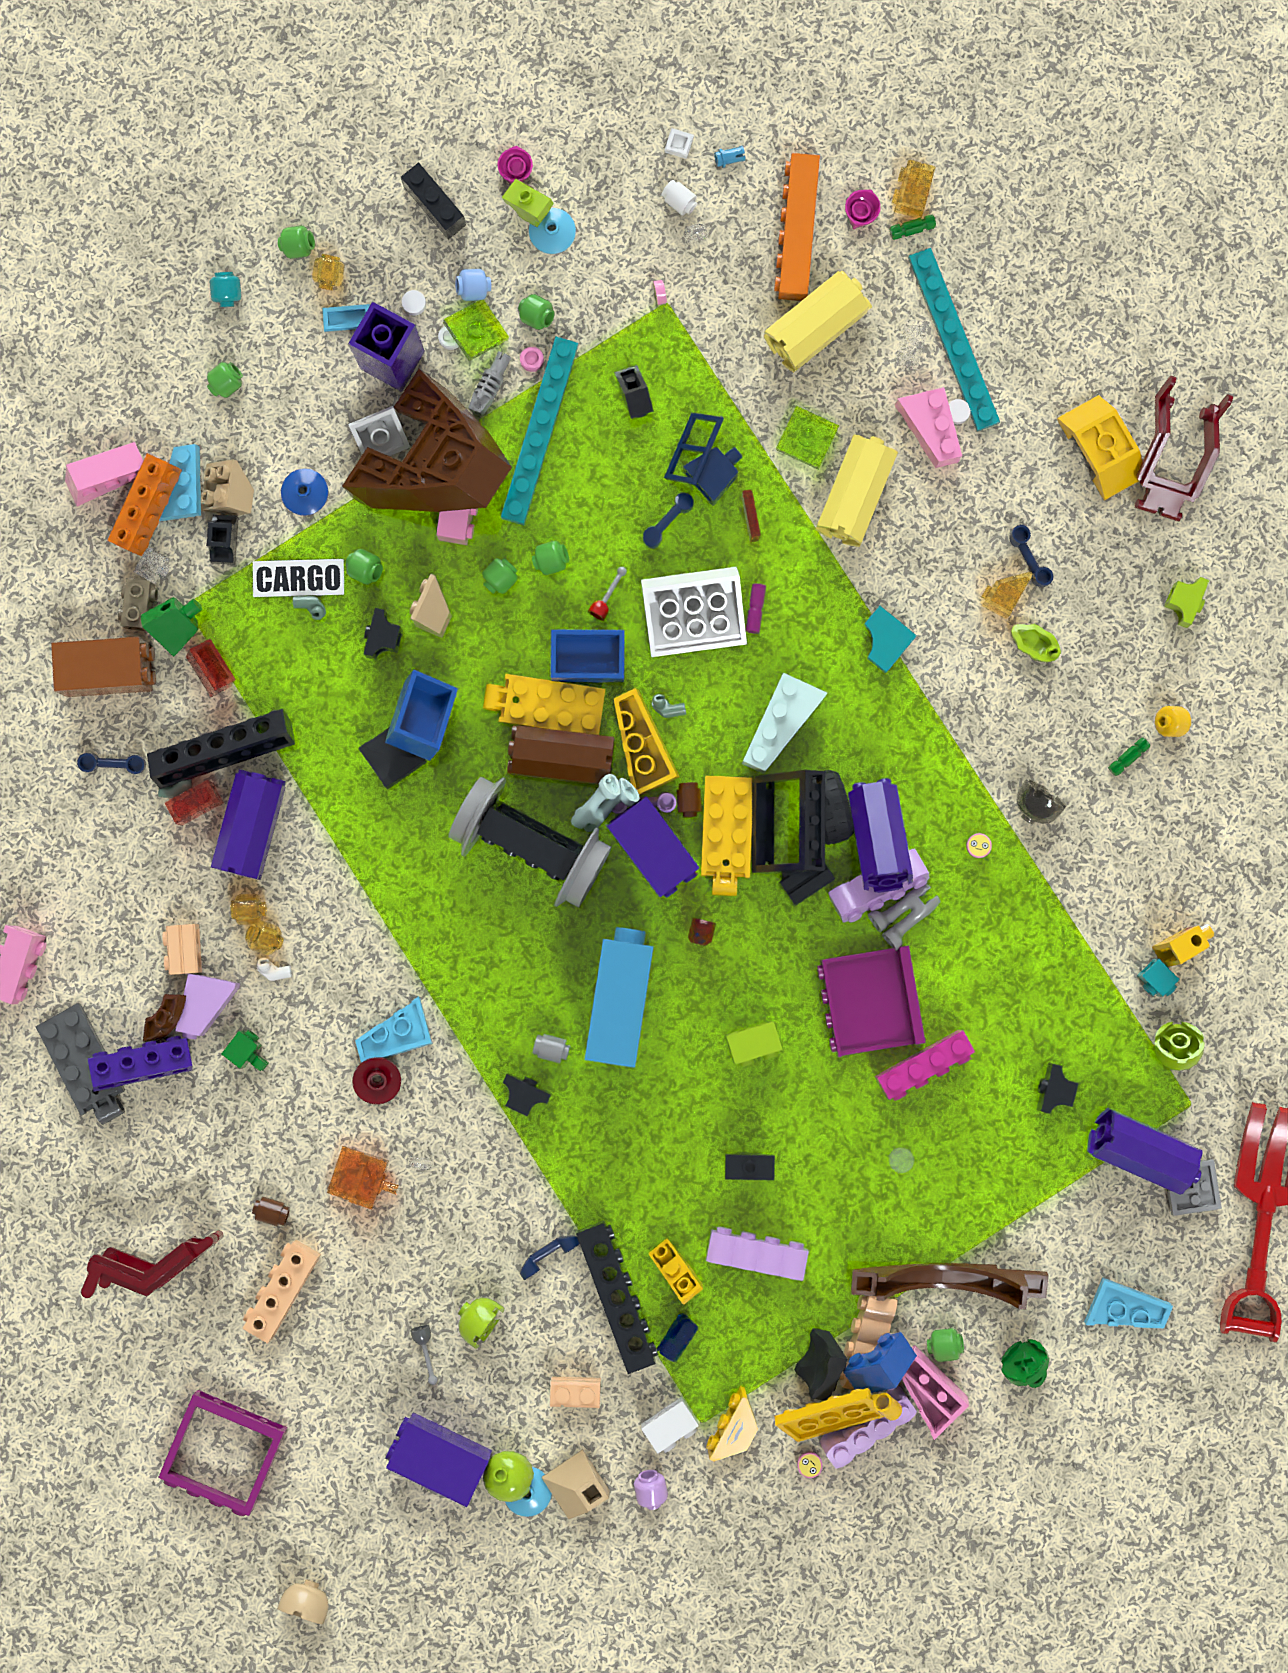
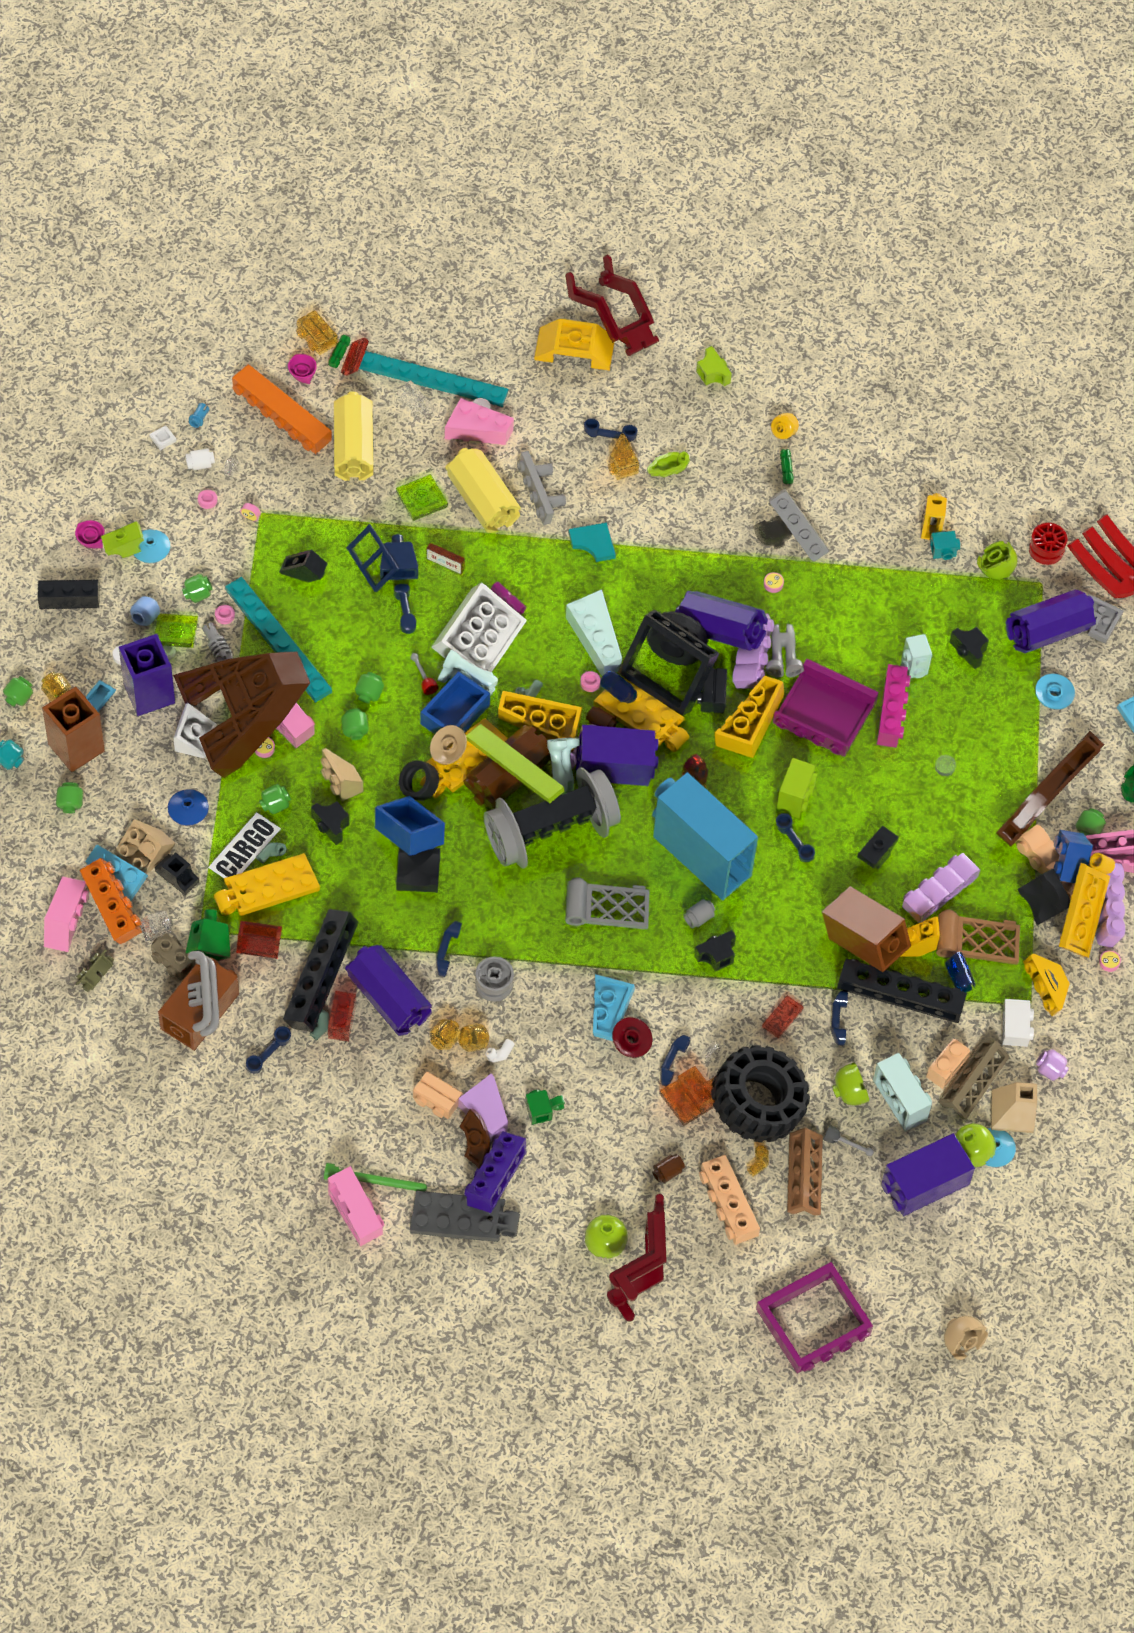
camera: 60 degrees left, 25 degrees down
none -> dark orange brick [42,686,105,773]
none -> olive hinge [75,949,114,992]
none -> light grey piece [187,951,219,1036]
none -> bright pink tile [198,490,217,509]
none -> yellow hinge [213,853,320,916]
none -> tile [255,737,275,758]
none -> bright green piece [324,1163,427,1191]
none -> clear red tile [341,337,369,376]
none -> black tyre [399,760,439,801]
none -> tan dish [430,725,467,765]
none -> dark blue bar [436,921,462,977]
none -> light aqua piece [438,650,498,695]
none -> lime tile [466,724,565,803]
none -> light grey wheel [475,957,514,1002]
none -> light grey plate [517,451,566,525]
none -> light grey piece [565,878,649,929]
none -> bright pink tile [580,671,601,692]
none -> lime cylinder [585,1215,628,1259]
none -> clear blue arm [600,670,637,703]
none -> dark blue bar [660,1035,691,1088]
none -> black tyre [711,1045,810,1143]
none -> yellow wedge [714,676,784,758]
none -> clear yellow arm [747,1145,769,1177]
none -> clear red tile [762,995,804,1039]
none -> light grey plate [769,489,829,562]
none -> dark blue bar [776,813,815,862]
none -> medium nougat fence [787,1128,823,1215]
none -> brick [822,886,911,972]
none -> light aqua brick [873,1053,932,1132]
none -> light aqua brick [901,634,932,678]
none -> medium nougat piece [936,910,1020,965]
none -> dark tan fence [938,1039,1010,1120]
none -> red wheel [1029,522,1068,565]
none -> medium azure dish [1035,674,1075,710]

